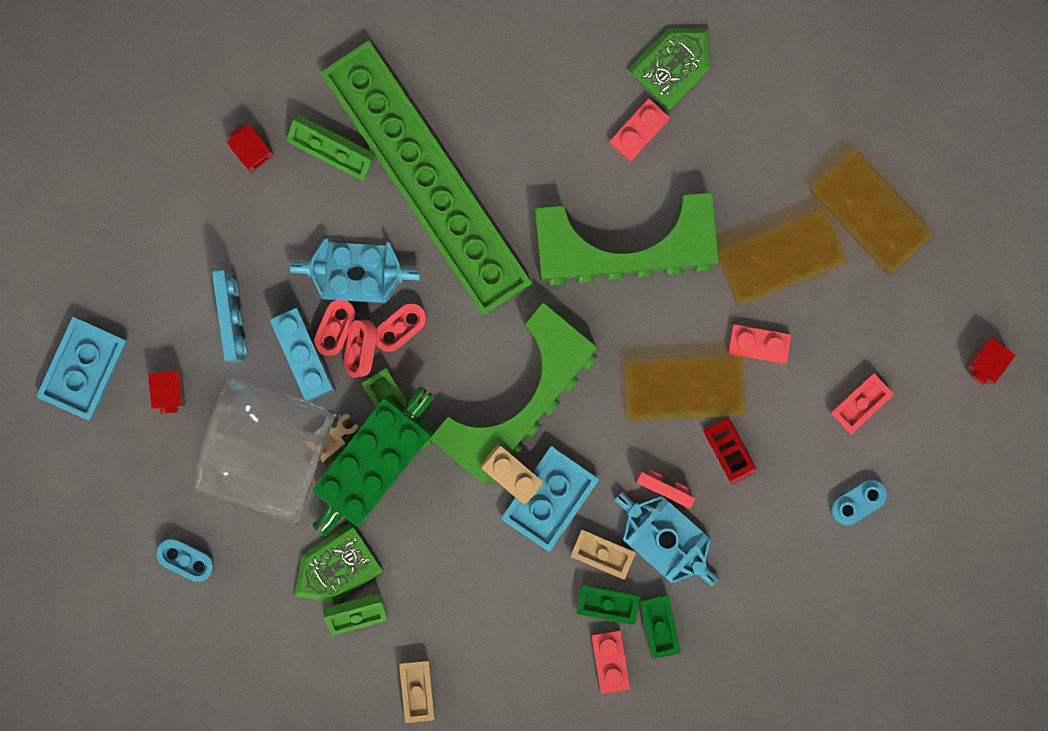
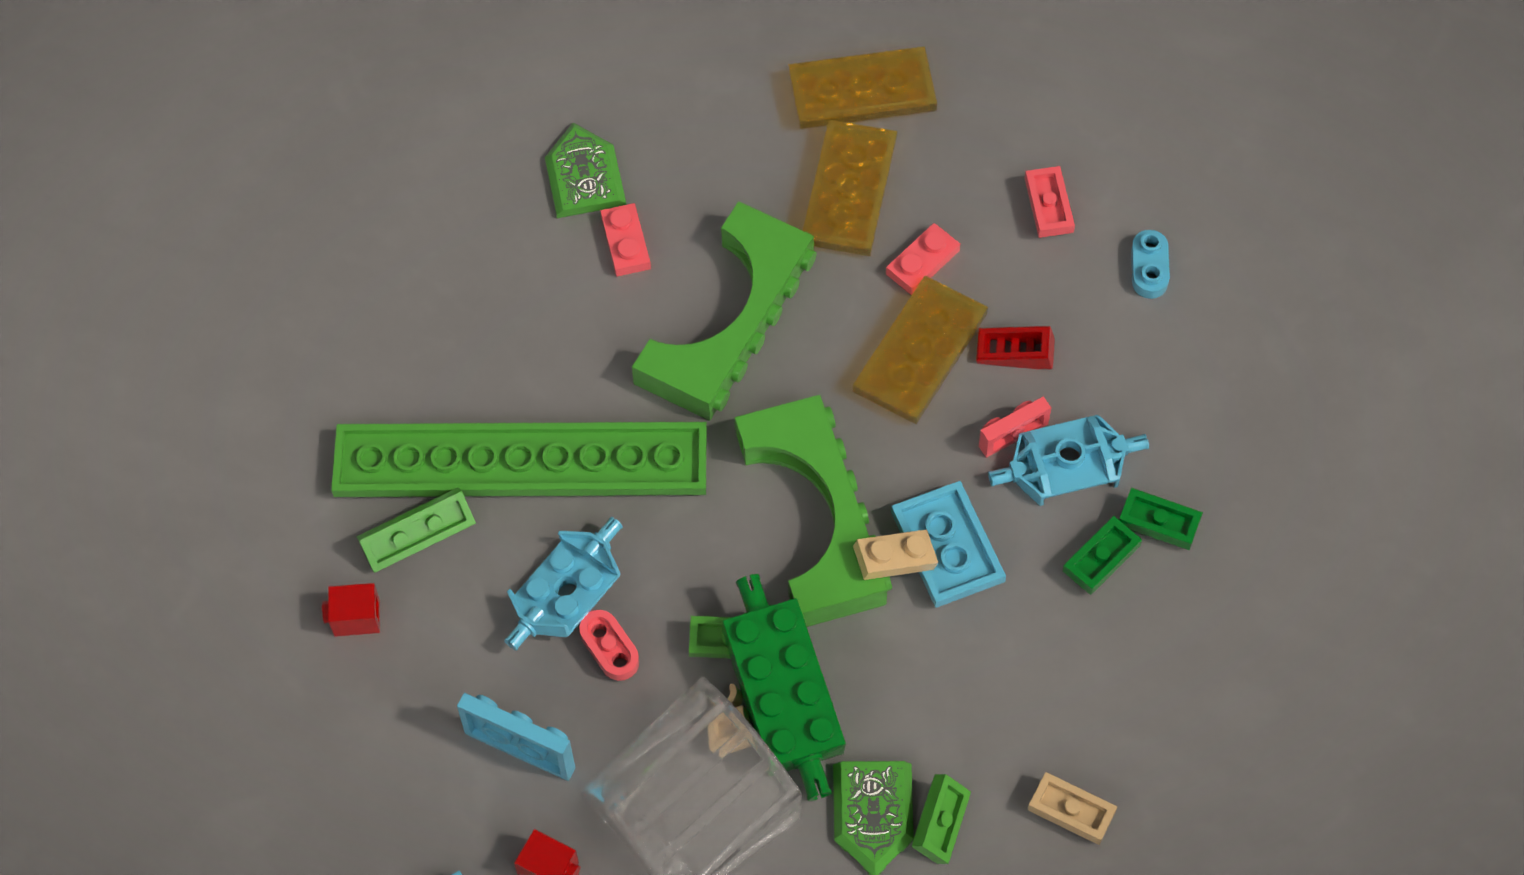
camera: 60 degrees left, 25 degrees down
medium azure brick [270,308,336,402] -> none
coral plate [344,320,377,378] -> none
coral plate [376,304,427,352] -> none
tan plate [570,529,636,580] -> none
coral plate [591,630,630,694] -> none
red brick [965,338,1016,385] -> none

